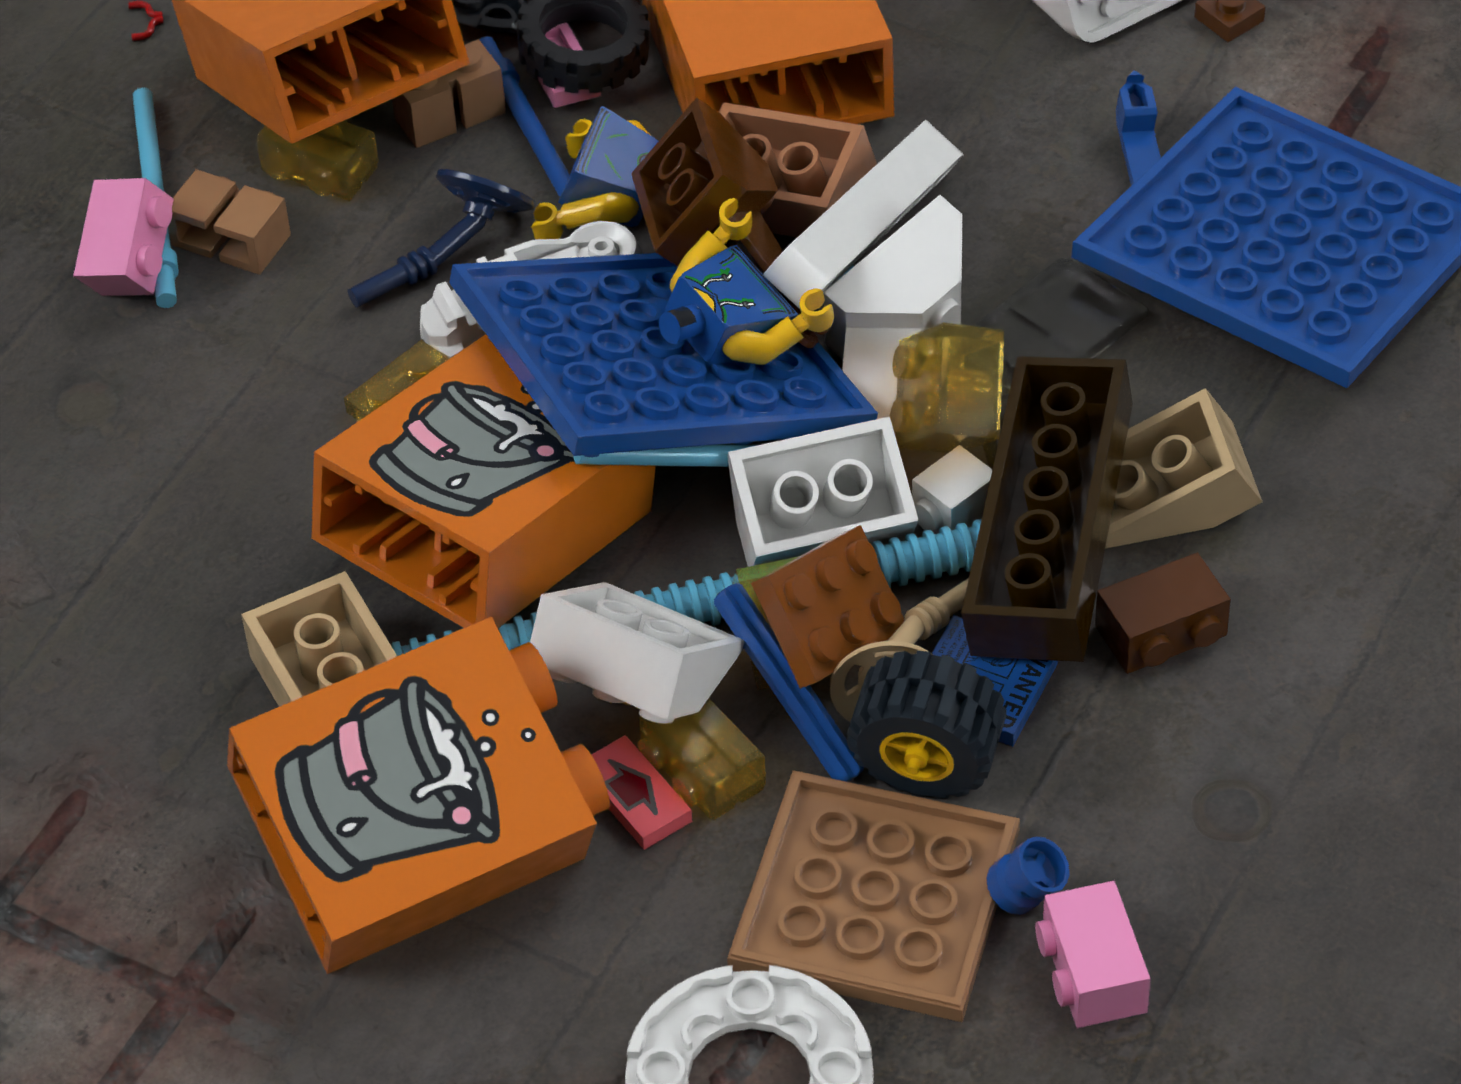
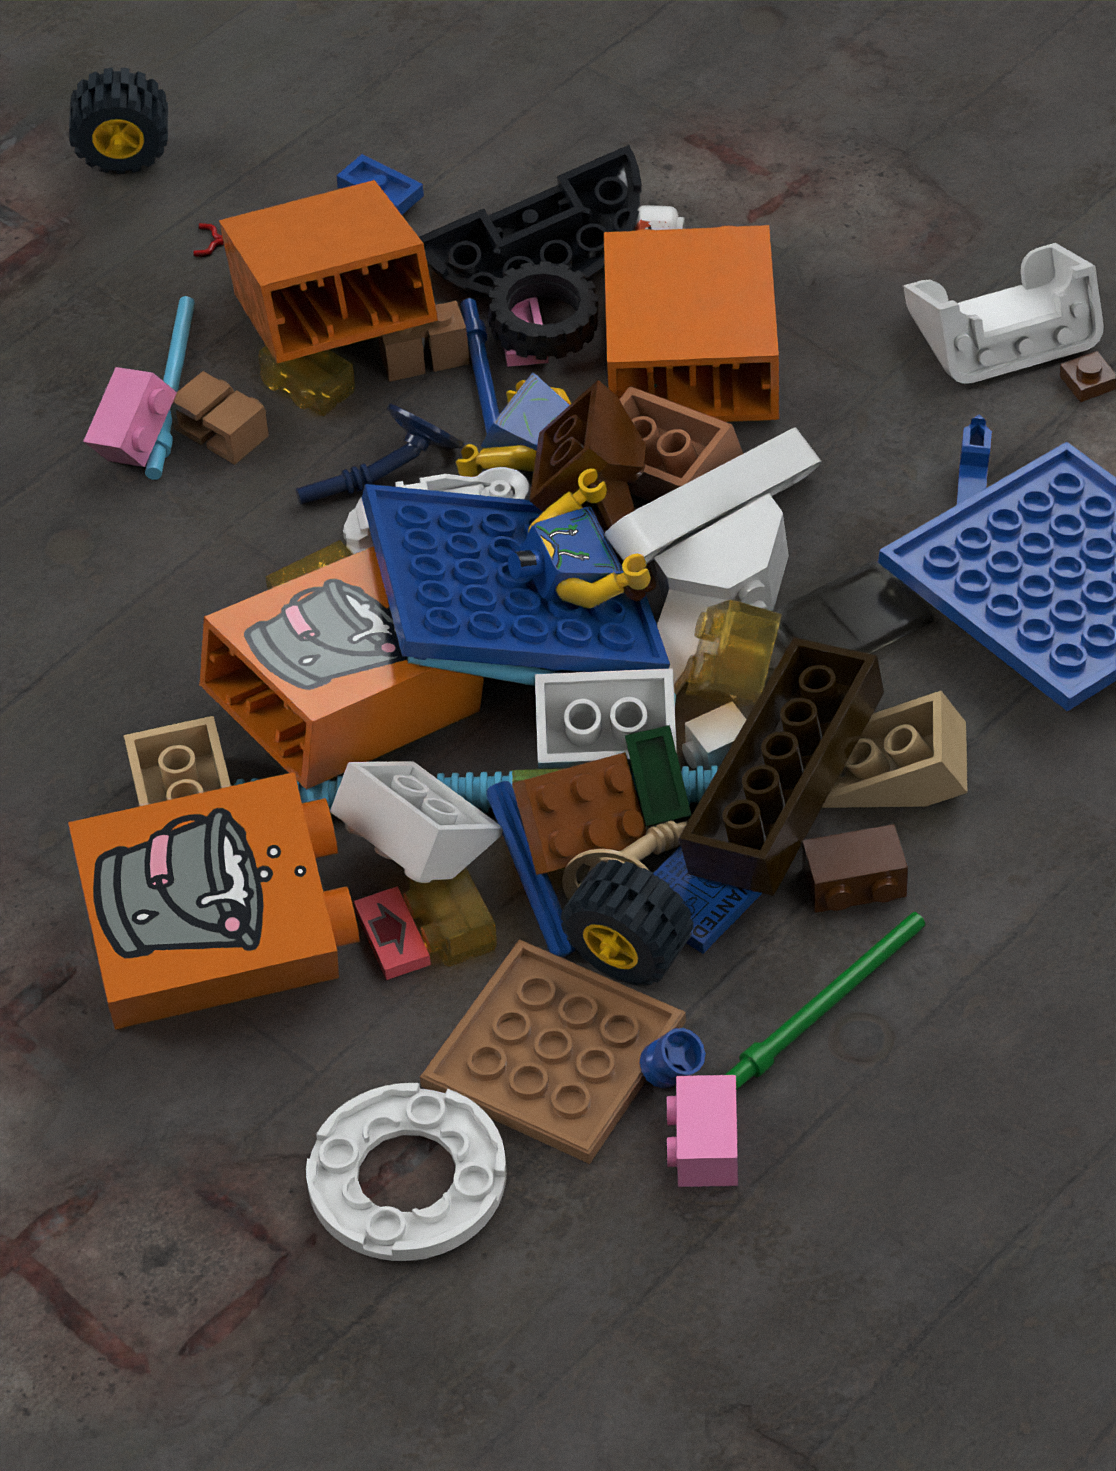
camera: 15 degrees right, 0 degrees up
none -> dark green tile [625,725,691,827]
none -> green bar [725,912,926,1090]

